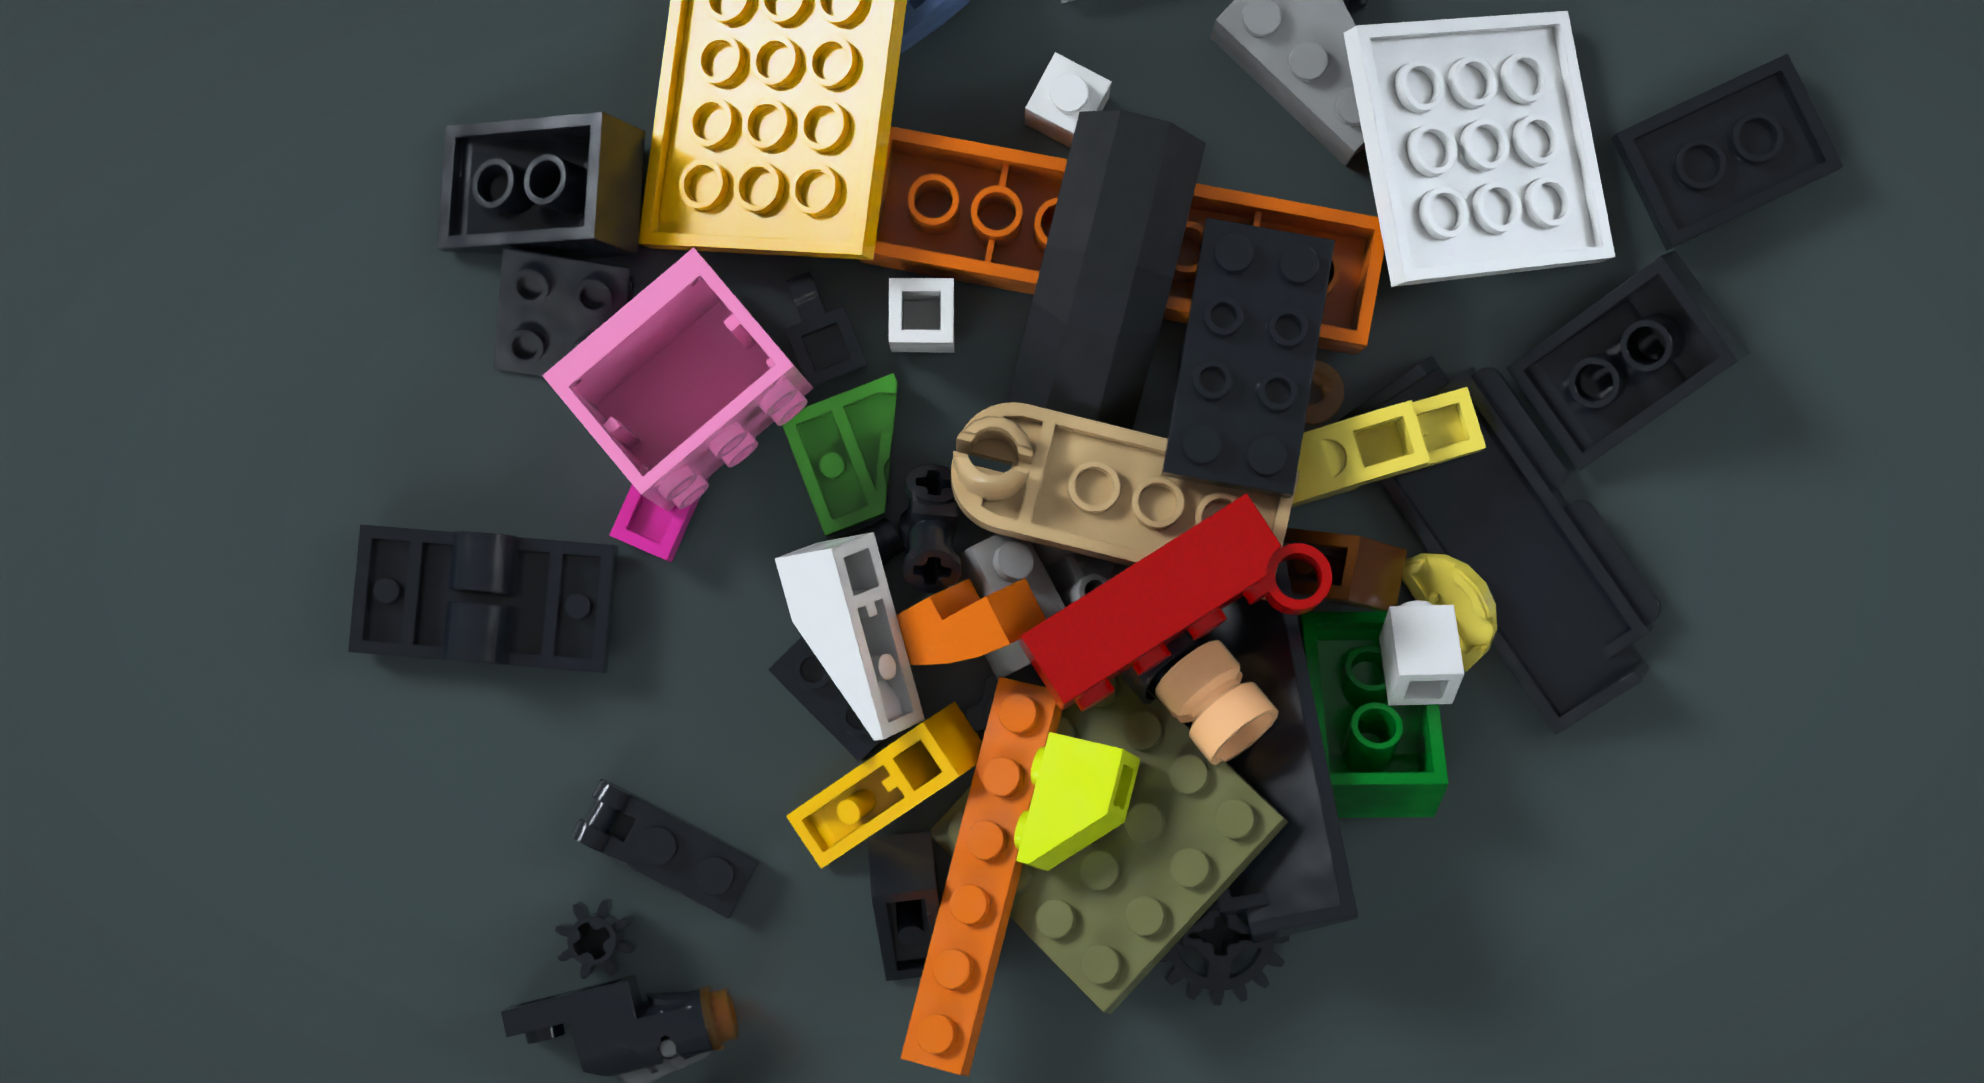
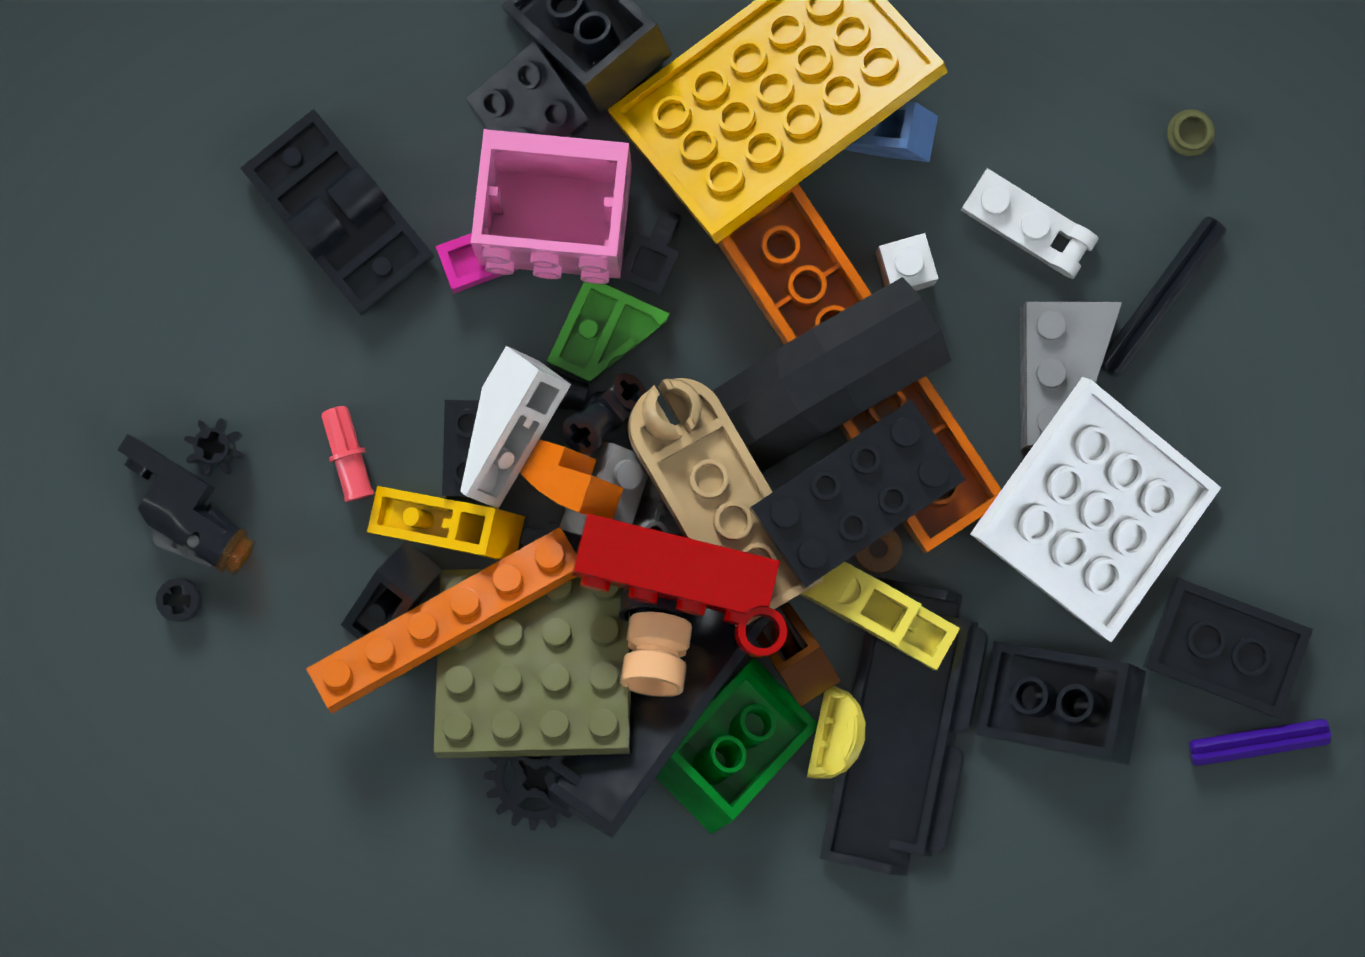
camera: 40 degrees right, 0 degrees up
black plate [571,778,760,919] -> none
white brick [889,278,955,353] -> none
neon yellow slope [1014,732,1141,871] -> none
white brick [1379,600,1465,706] -> none
none -> coral axle [321,406,374,502]
none -> dark purple axle [1189,719,1331,766]

